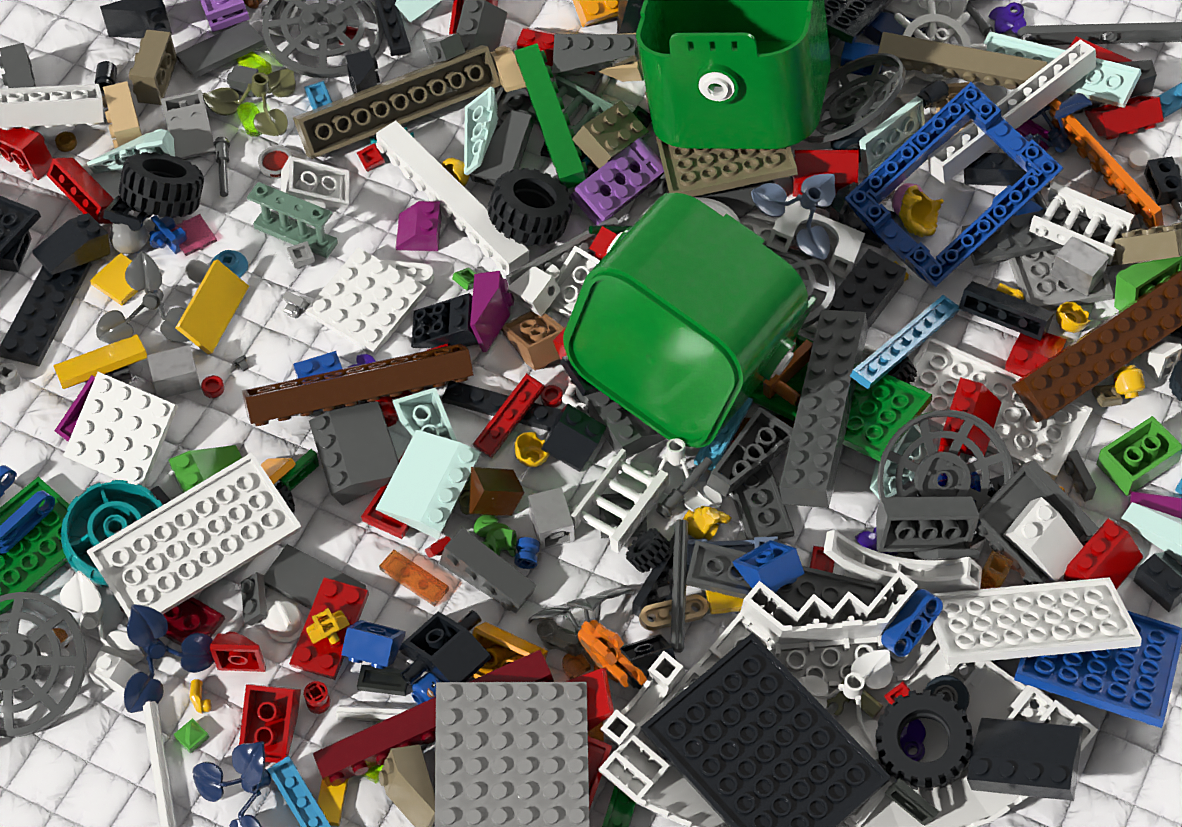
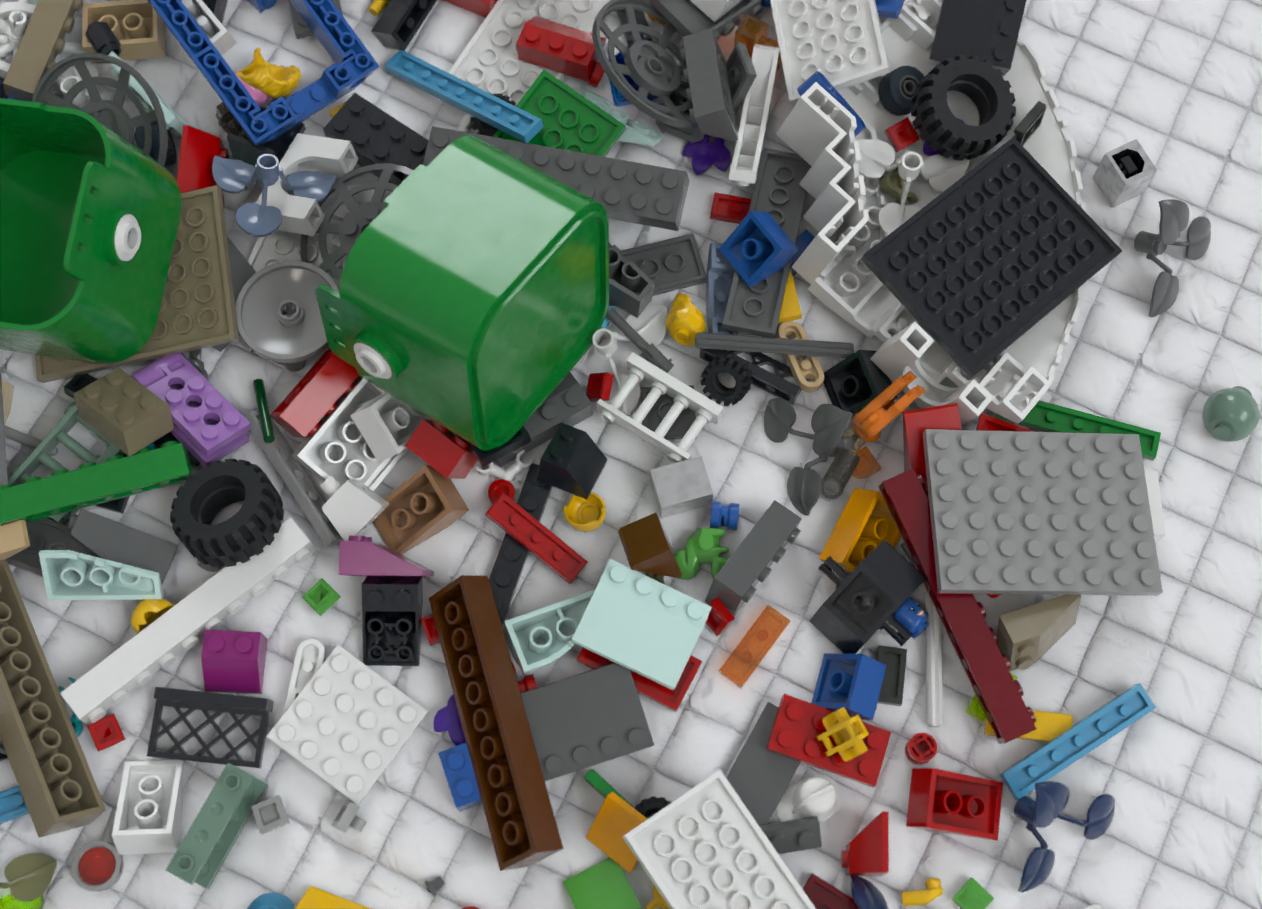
camera: 90 degrees left, 15 degrees up
none -> black fence [147,687,274,769]
none -> red tile [586,372,614,402]

